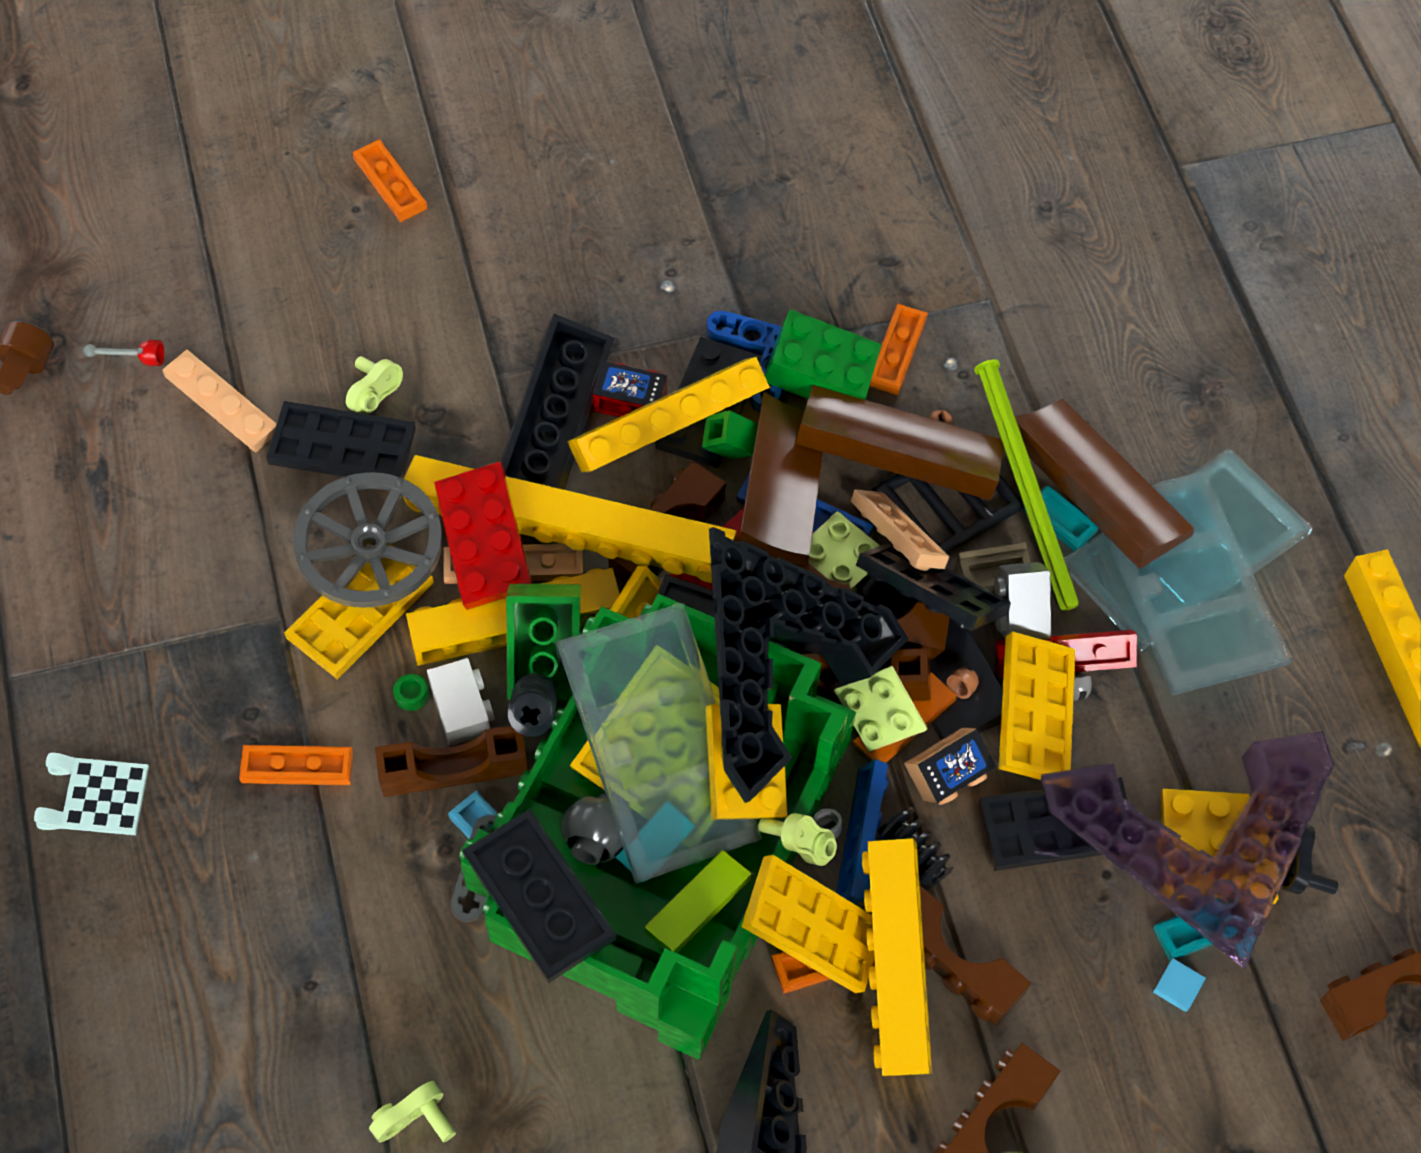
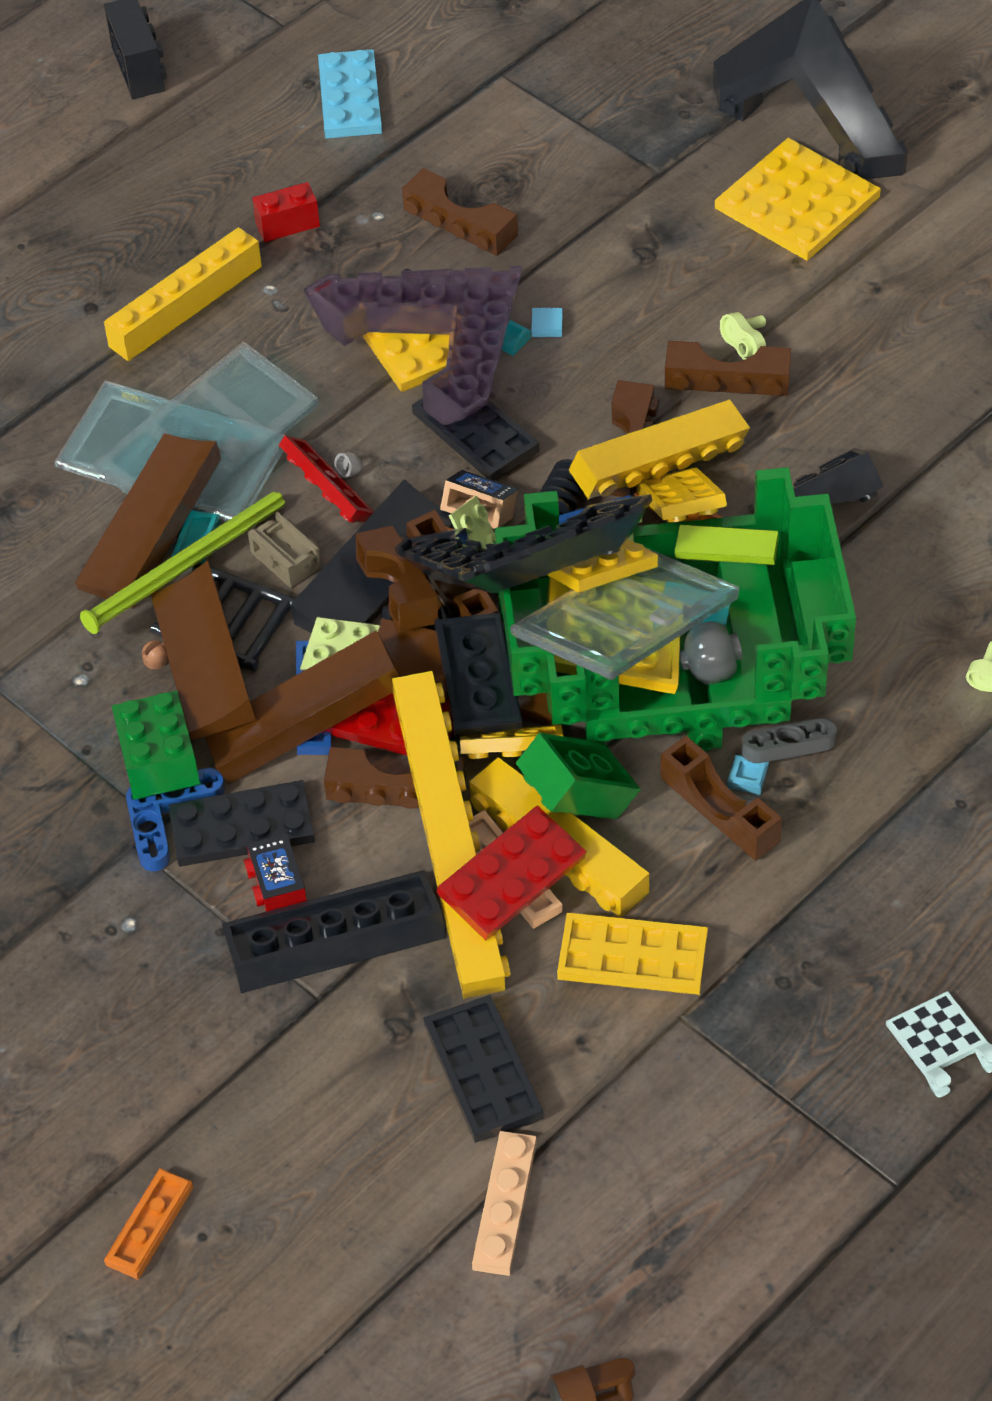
camera: 115 degrees left, 10 degrees down
hinge [83,340,165,367] -> none
orange tile [239,745,354,785] -> none
dark grey wheel [293,472,442,608] -> none
yellowish green piece [346,356,403,415] -> none
green tile [393,673,430,711] -> none
white brick [427,658,495,747] -> none
black tile [462,809,617,984] -> none
black piece [508,673,557,737] -> none
yellow brick [567,357,770,472] -> none
green brick [702,410,758,460] -> none
light nougat plate [851,489,949,571] -> none
black plate [856,542,1011,630] -> none
orange tile [869,303,928,396] -> none
nougat hinge [947,667,979,699] -> none
brick [994,562,1051,640] -> none
yellow plate [999,631,1075,785] -> none

